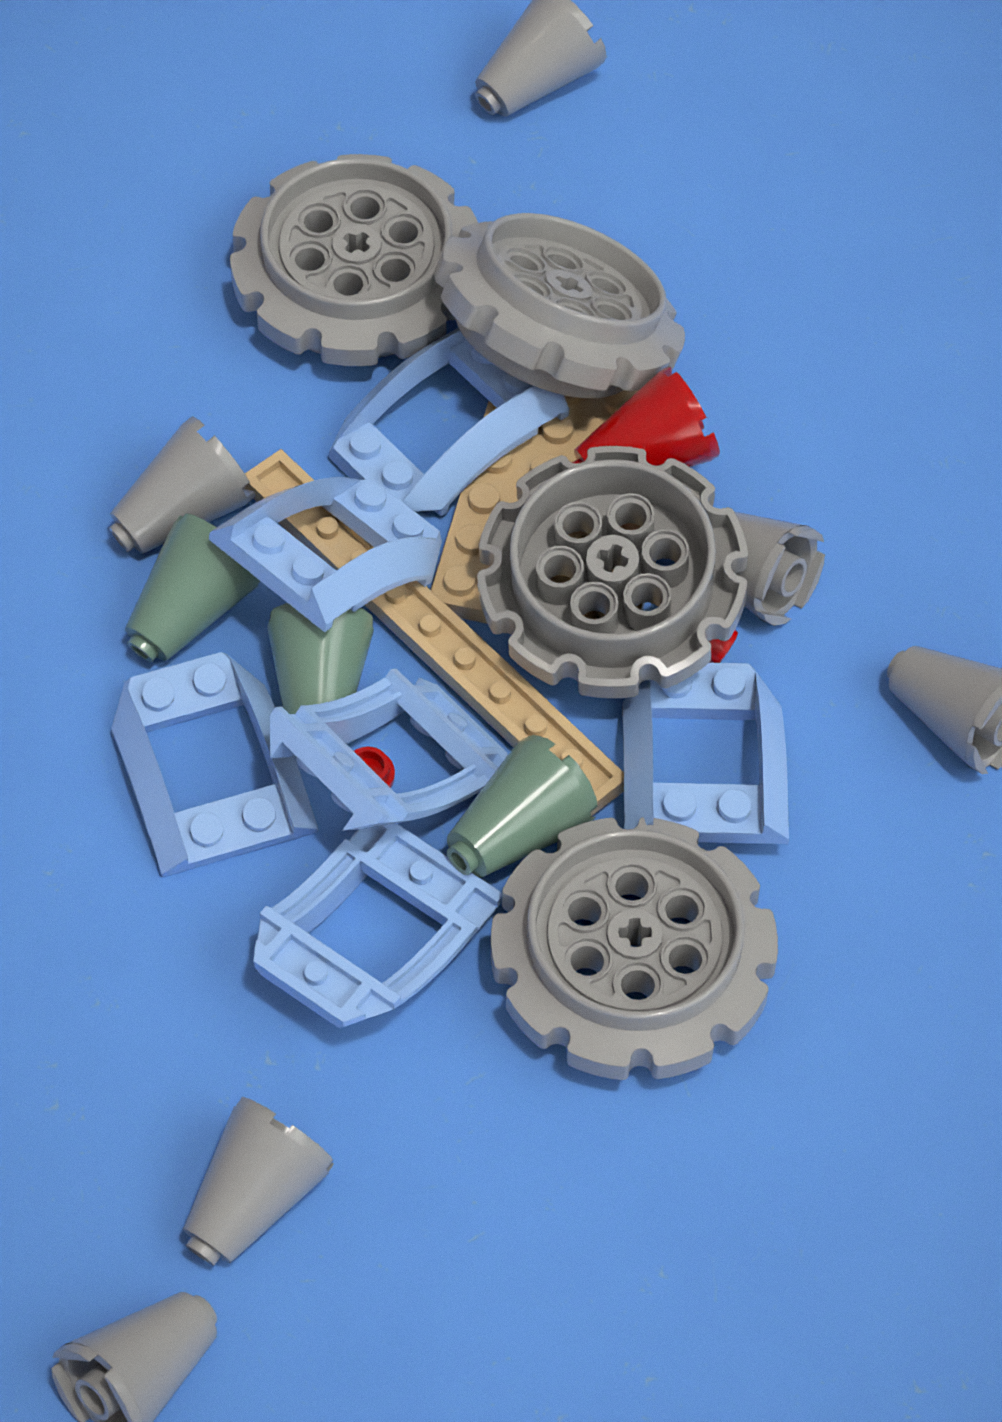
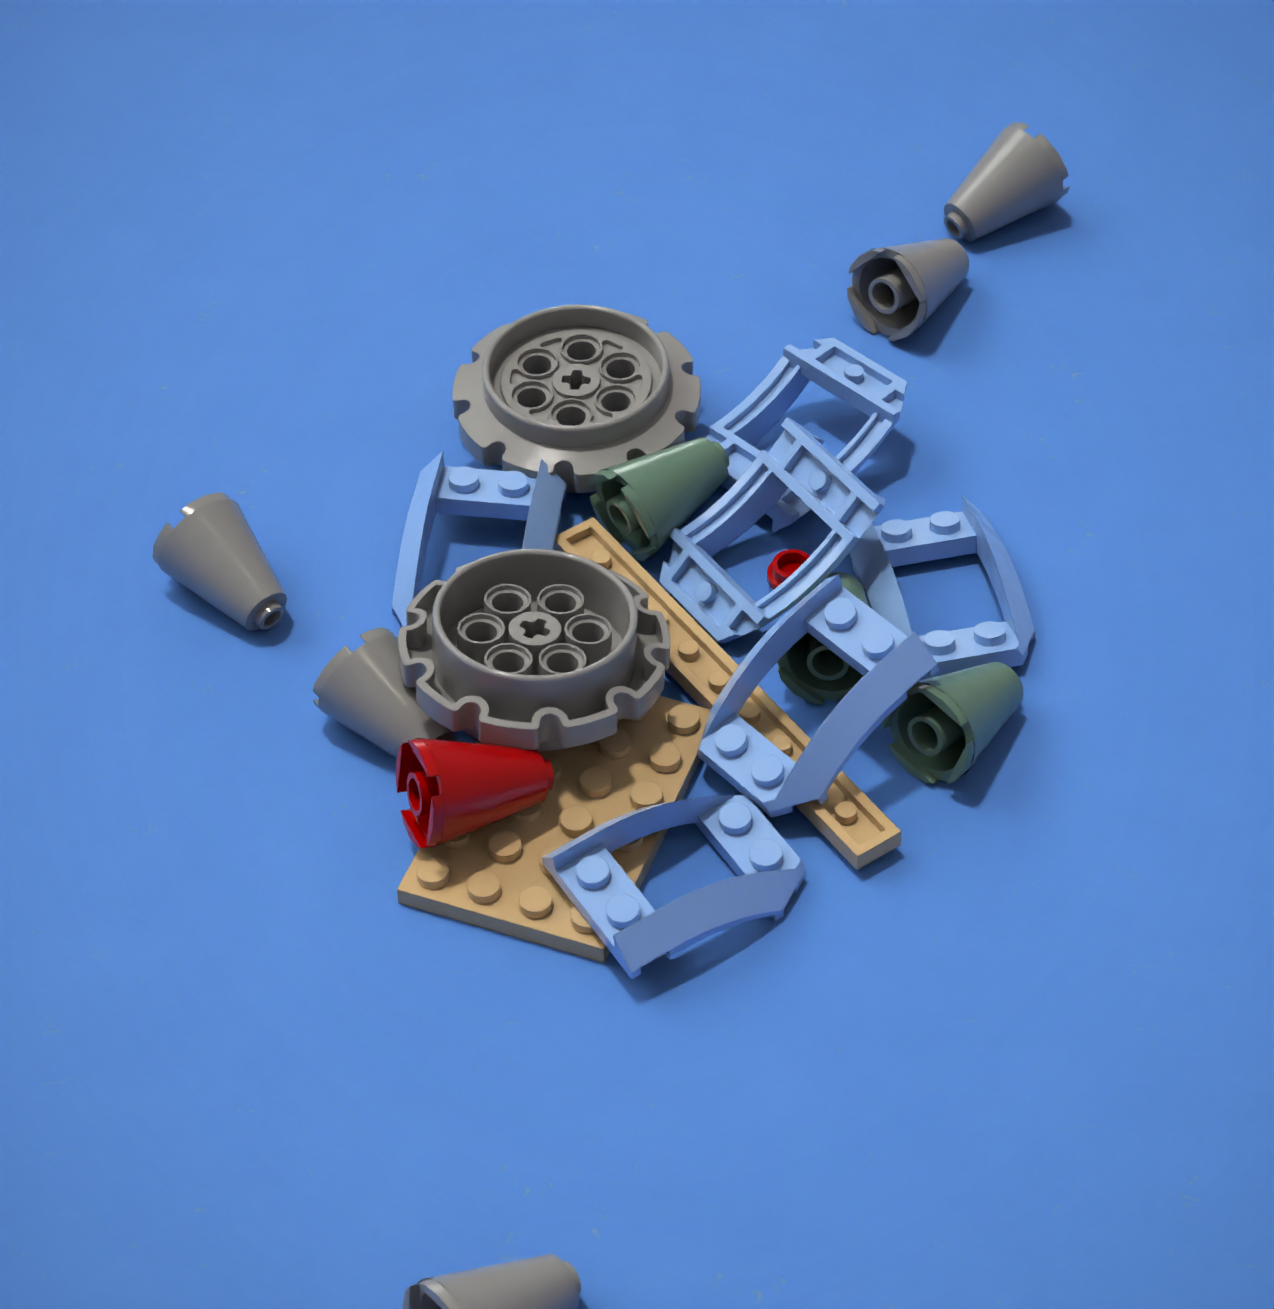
camera: 170 degrees left, 10 degrees down
light grey cone [109,416,256,554] -> none
light grey piece [230,154,478,366] -> none
light grey piece [435,213,685,398] -> none

